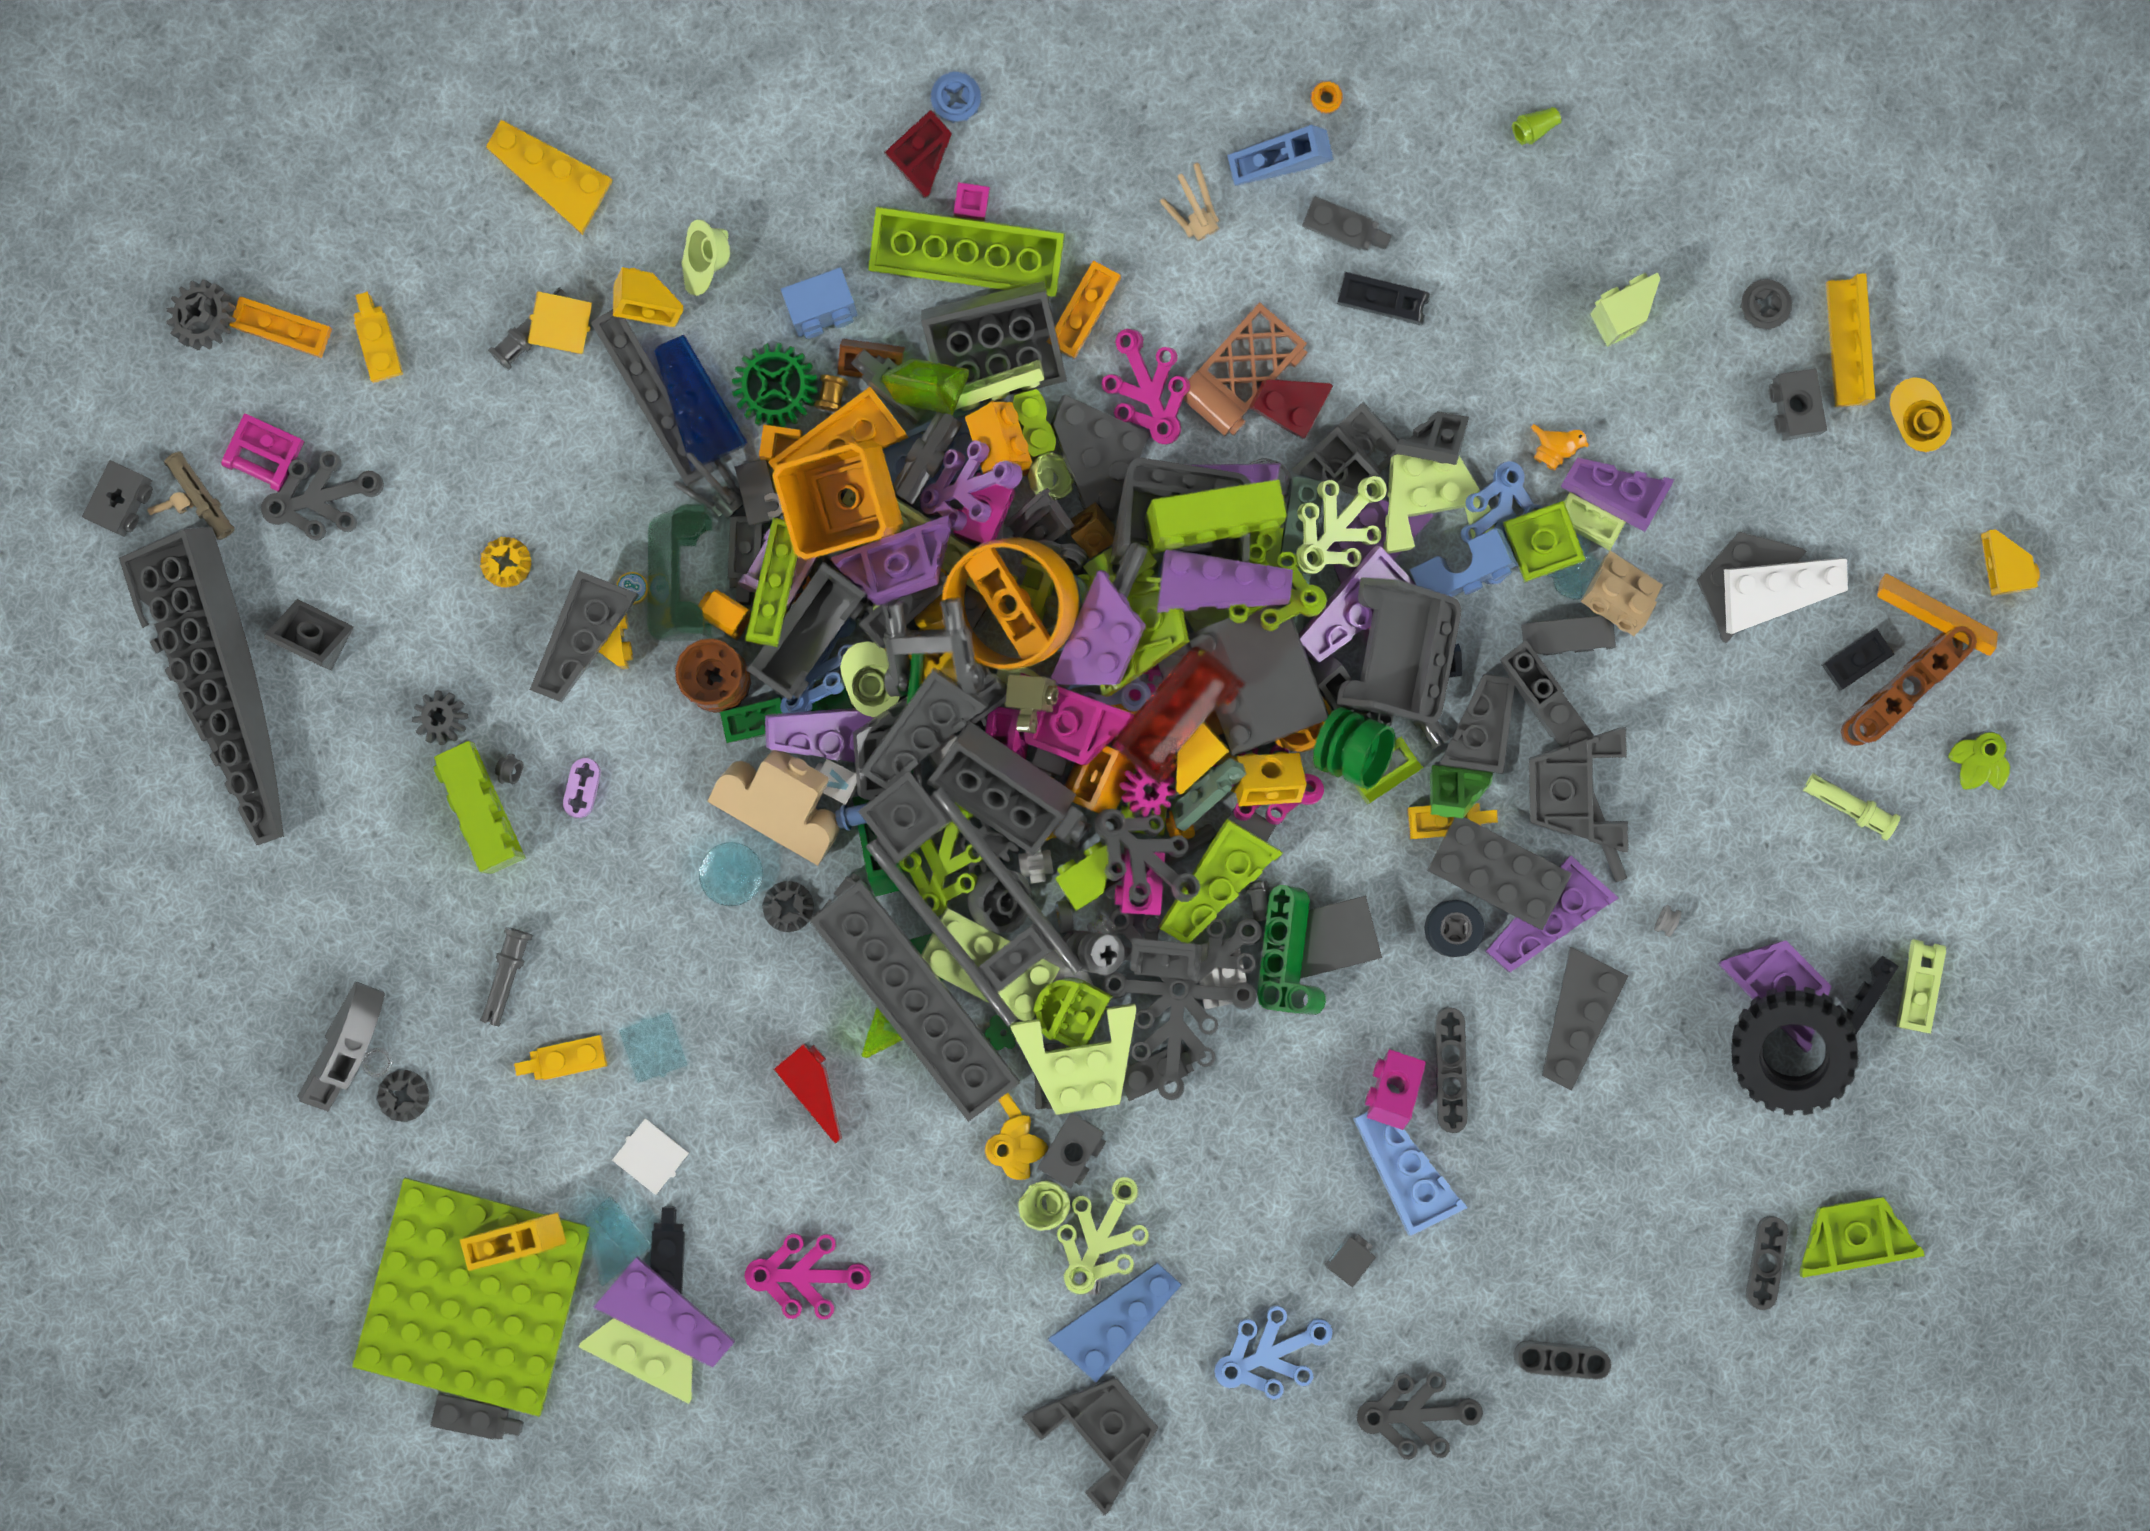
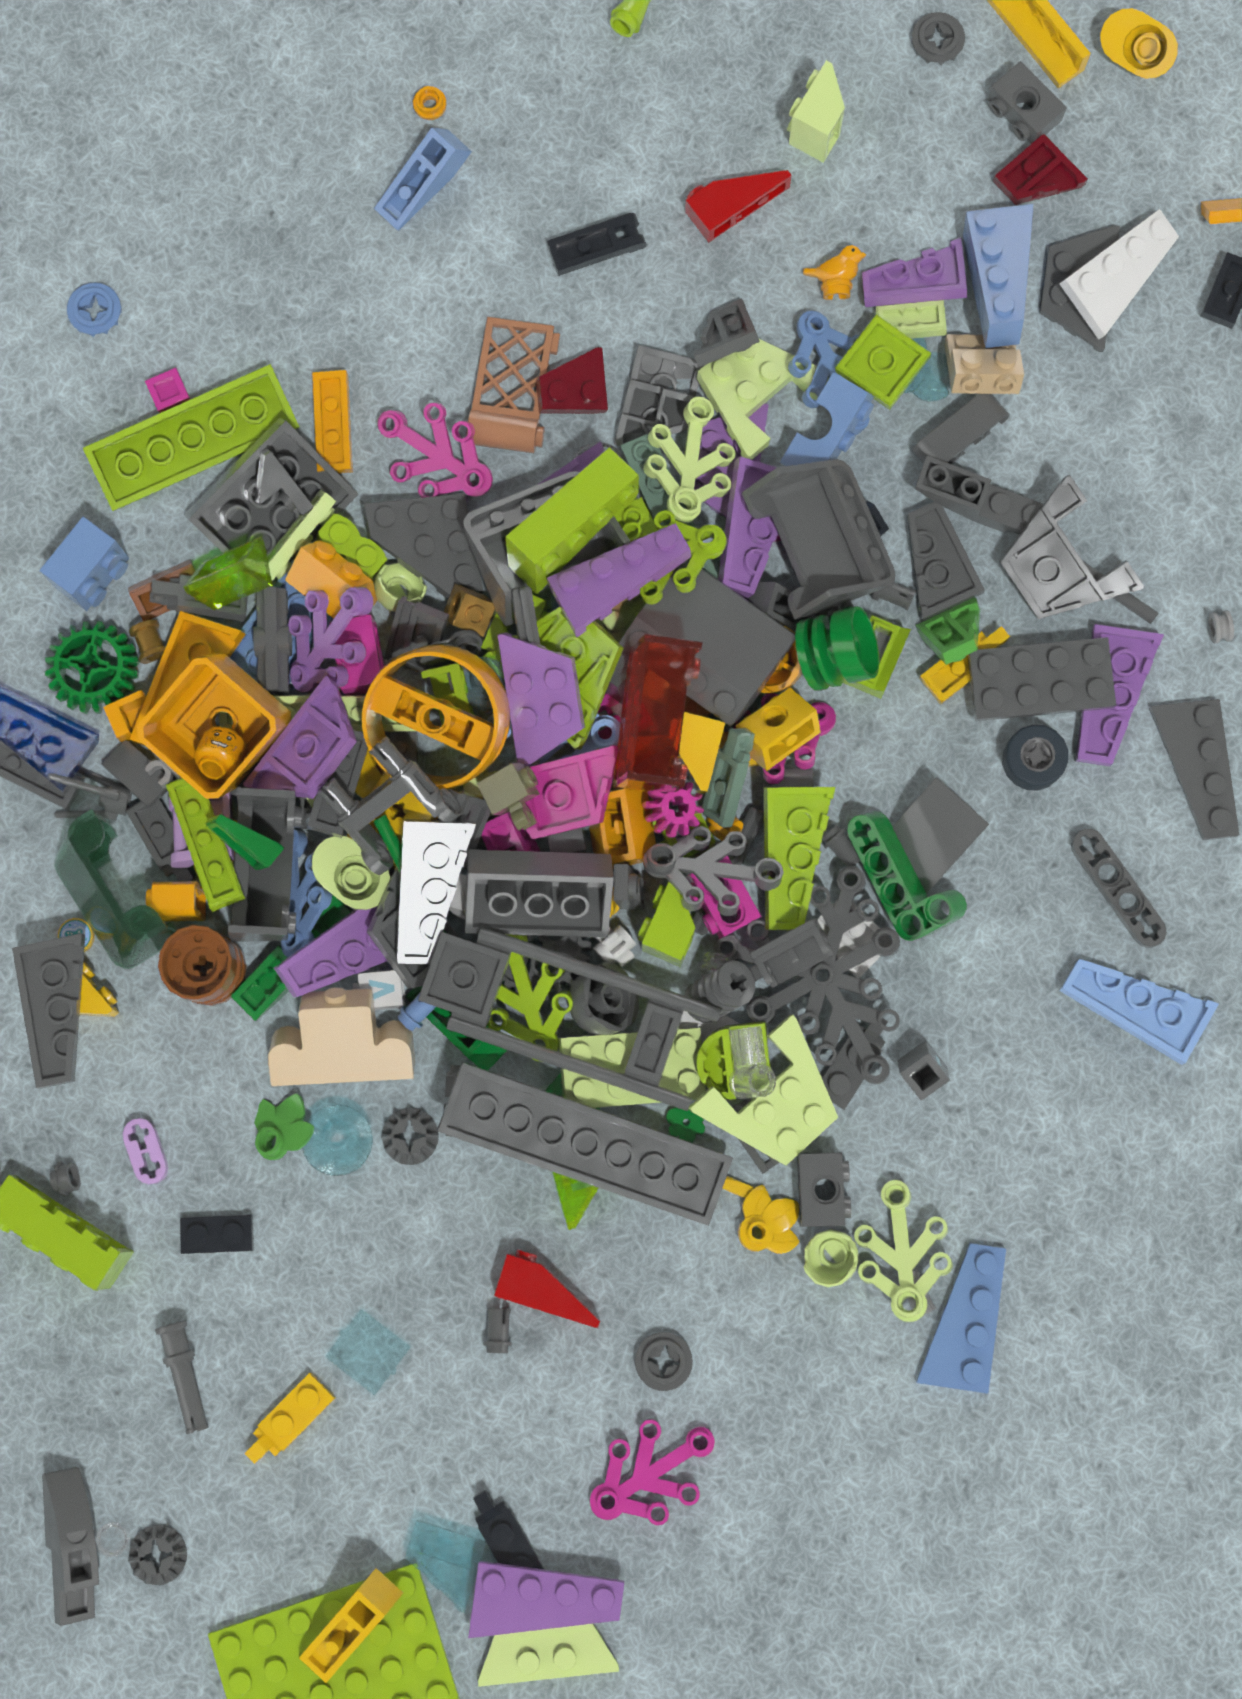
camera: 25 degrees left, 5 degrees down
white piece [612,1118,689,1195] -> none
dark red wing [884,110,952,198] -> none
dark grey wing [1022,1377,1158,1516] -> none
dark grey tile [1055,900,1074,933] -> none
tan plant [1160,163,1219,241] -> none
light blue plant [1214,1305,1332,1399] -> none
dark grey hinge [1302,196,1392,251] -> none
dark grey brick [1325,1234,1376,1288] -> none
dark pink brick [1365,1049,1426,1130] -> none
none -> black plate [180,1215,254,1254]
none -> light orange head [194,727,246,780]
none -> green slope [205,814,285,870]
none -> slope [254,448,314,515]
none -> bright green plate [254,1094,314,1160]
none -> dark grey pin [483,1308,512,1354]
none -> dark grey gear [635,1332,693,1391]
none -> red slope [685,170,792,243]
none -> clear piece [729,1026,776,1099]
none -> dark grey brick [897,1040,950,1101]
none -> medium blue wedge [963,204,1034,348]
none -> dark red wing [993,134,1088,205]

